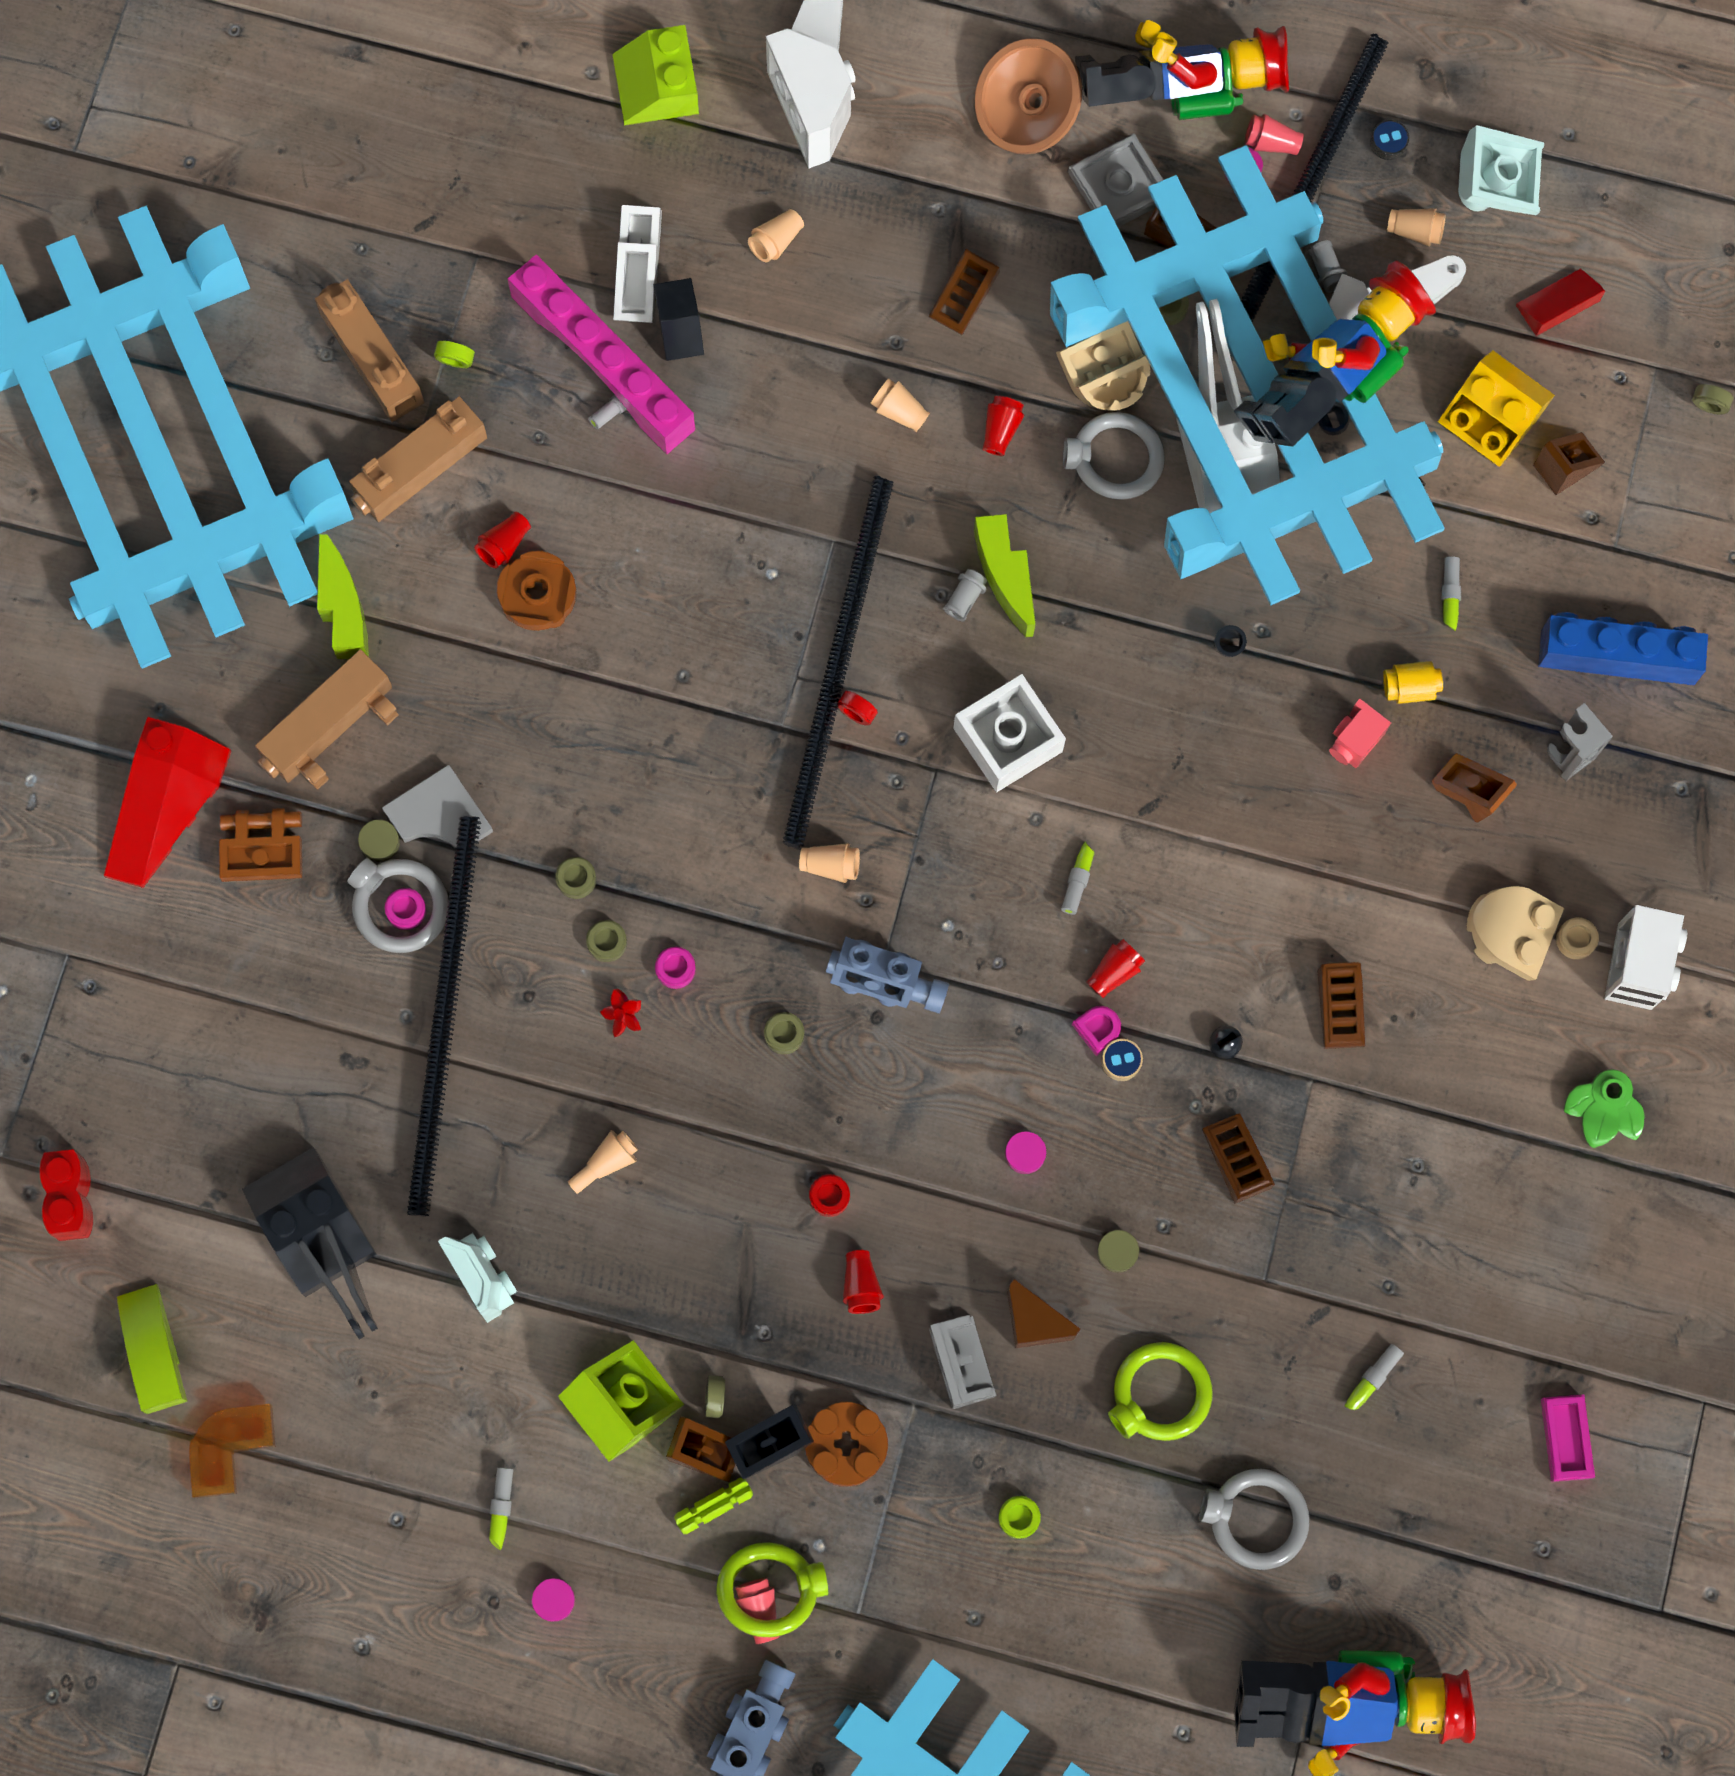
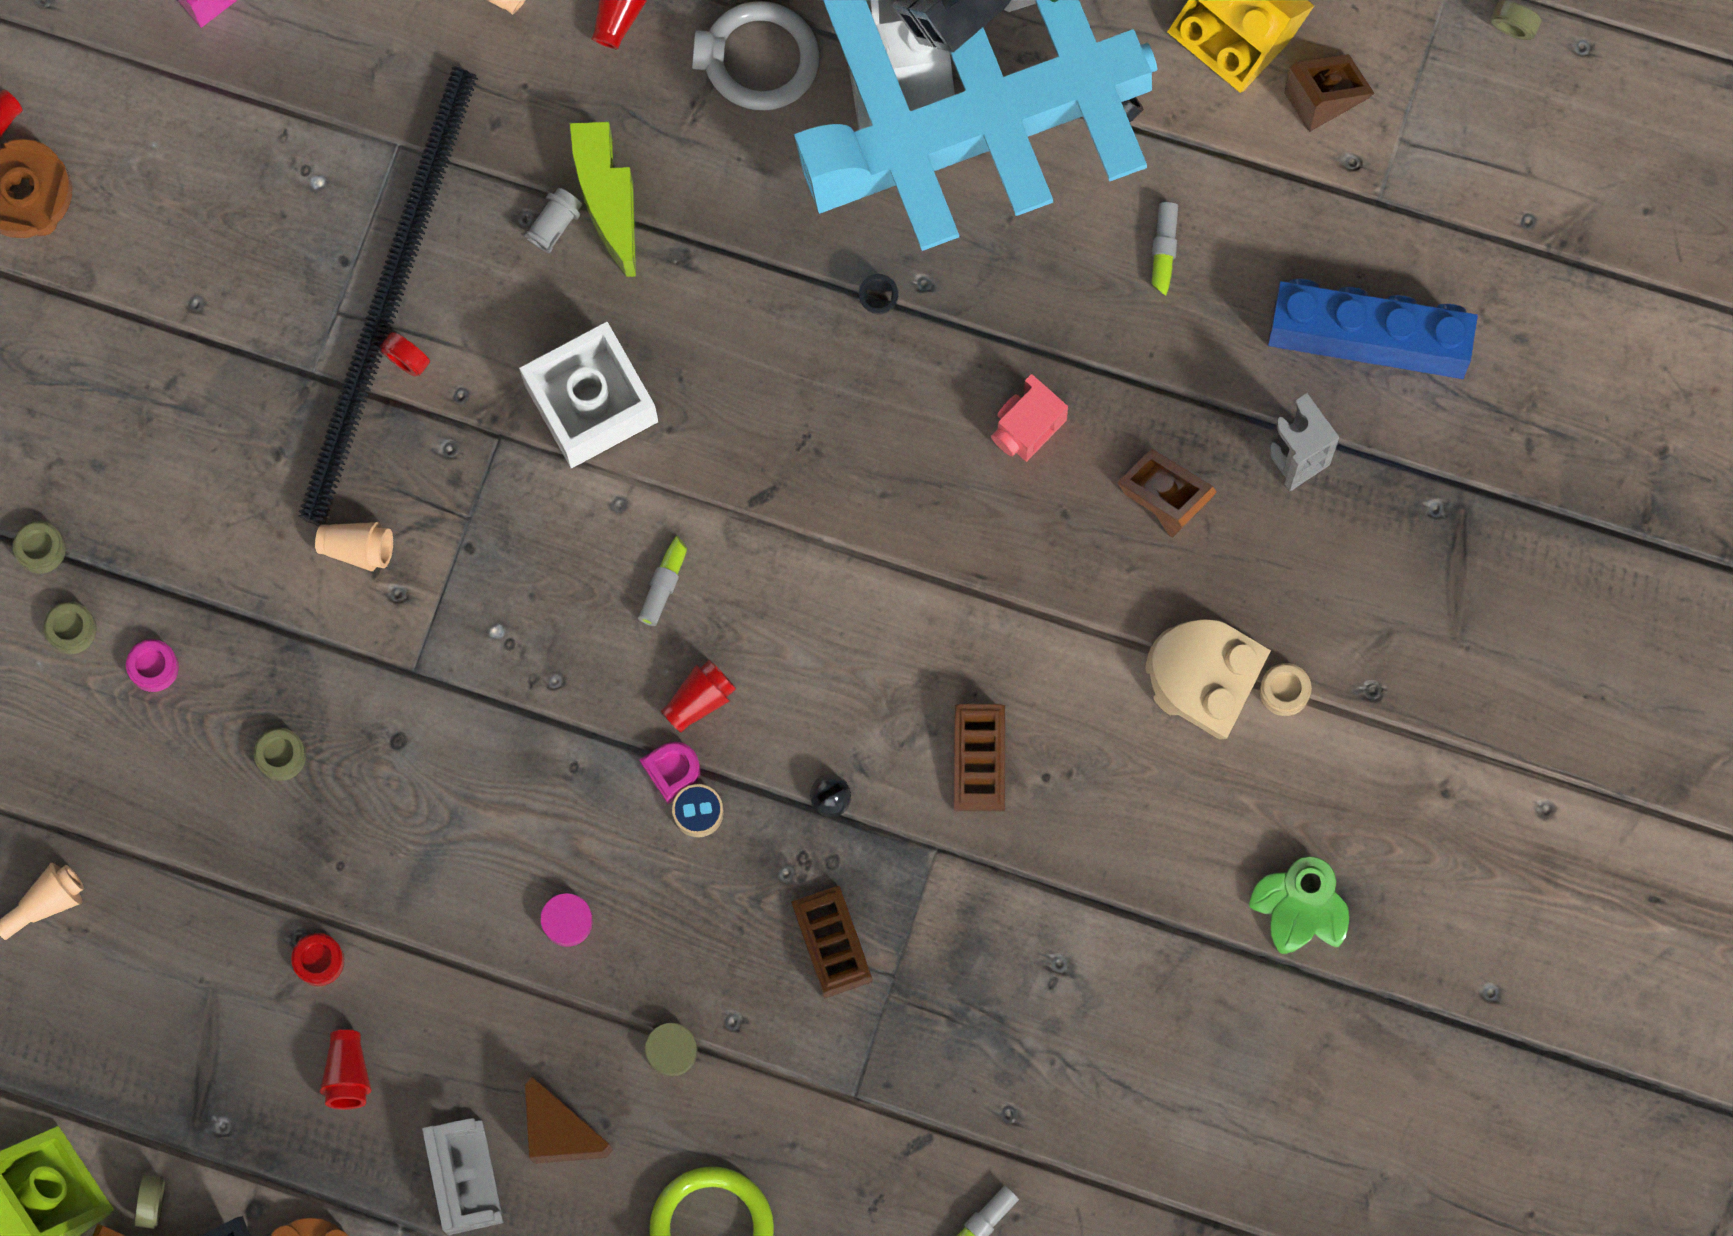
camera: 10 degrees right, 0 degrees up
red plant [600,989,641,1038] -> none
sand blue brick [826,937,949,1014] -> none
black hinge [1318,402,1350,436] -> none
yellow brick [1383,661,1443,704] -> none
white brick [1604,905,1687,1010] -> none

